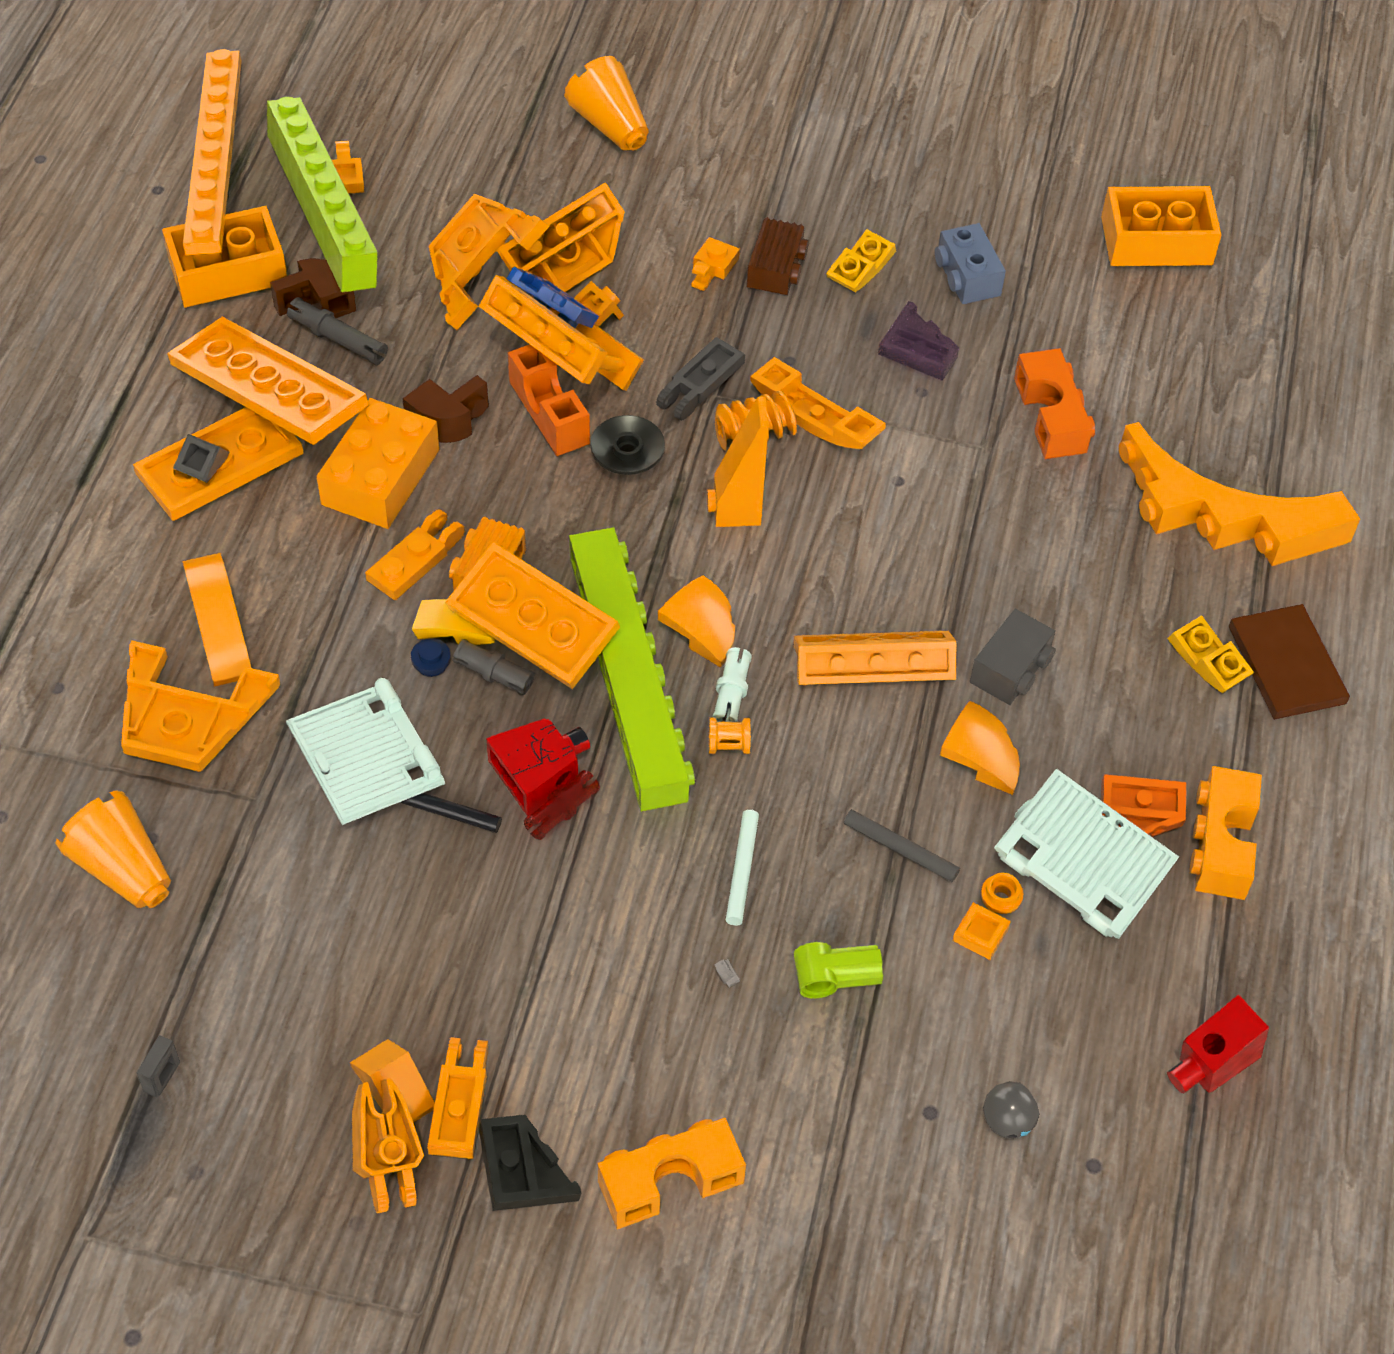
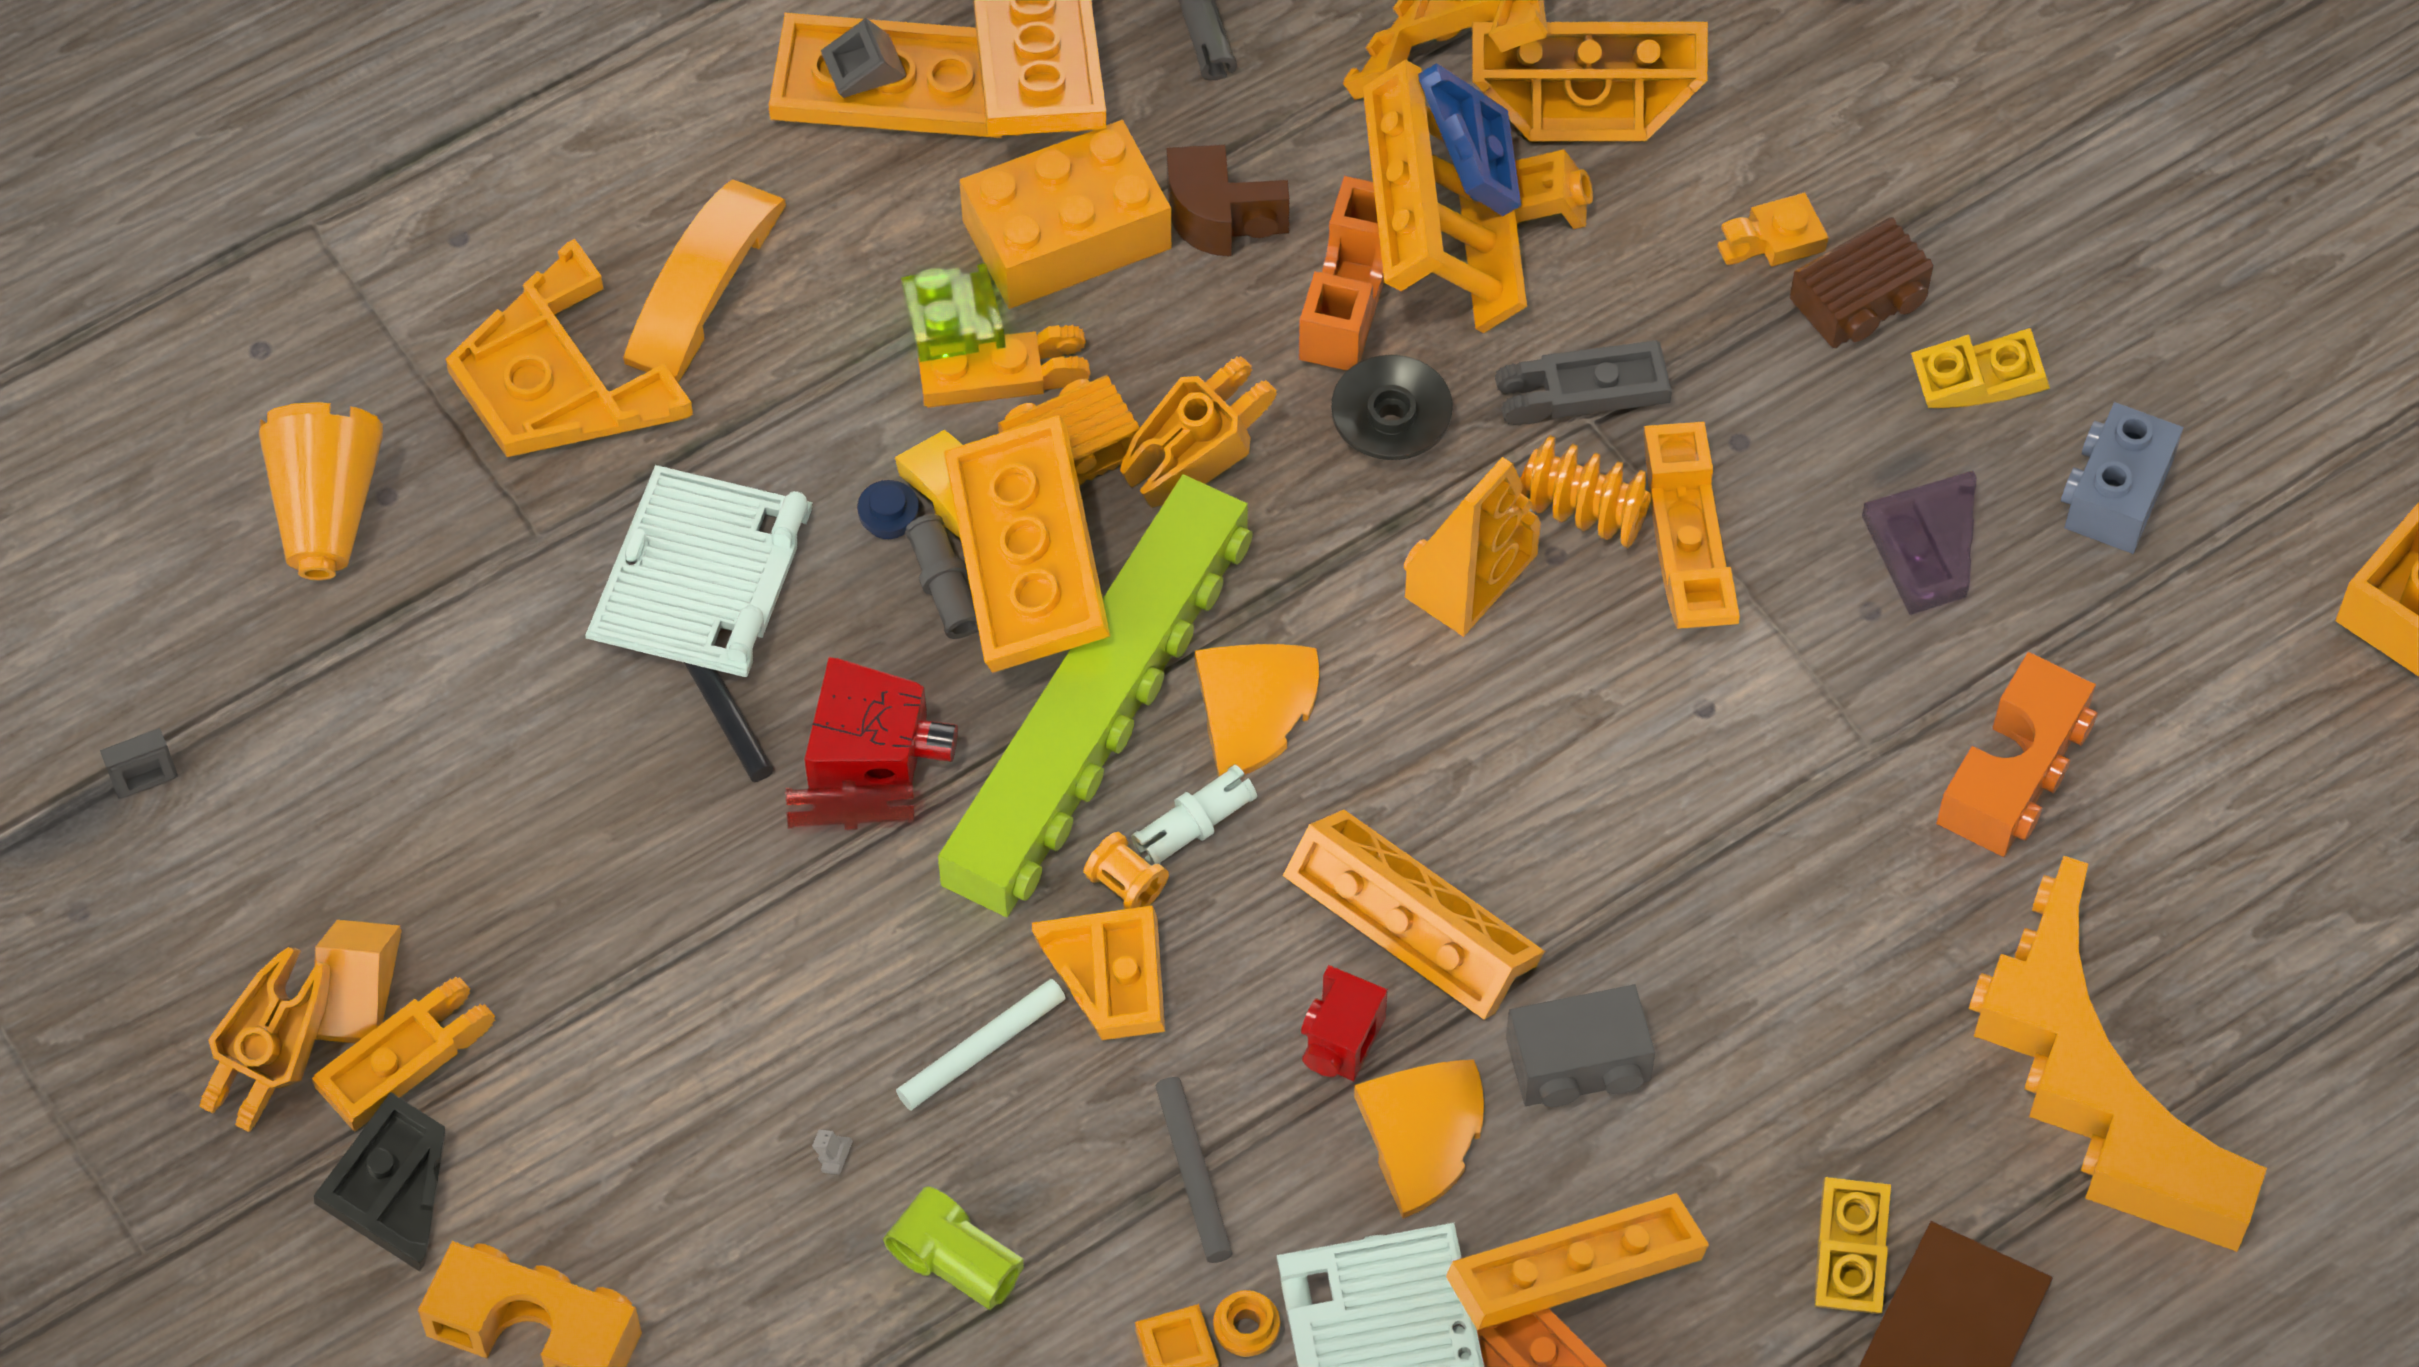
camera: 45 degrees right, 5 degrees up
none -> clear neon green plate [901,263,1006,362]
none -> light orange wing [1032,905,1165,1040]
none -> light orange hinge [1120,356,1277,508]
none -> red brick [1301,965,1388,1081]
none -> light orange plate [1446,1193,1709,1330]

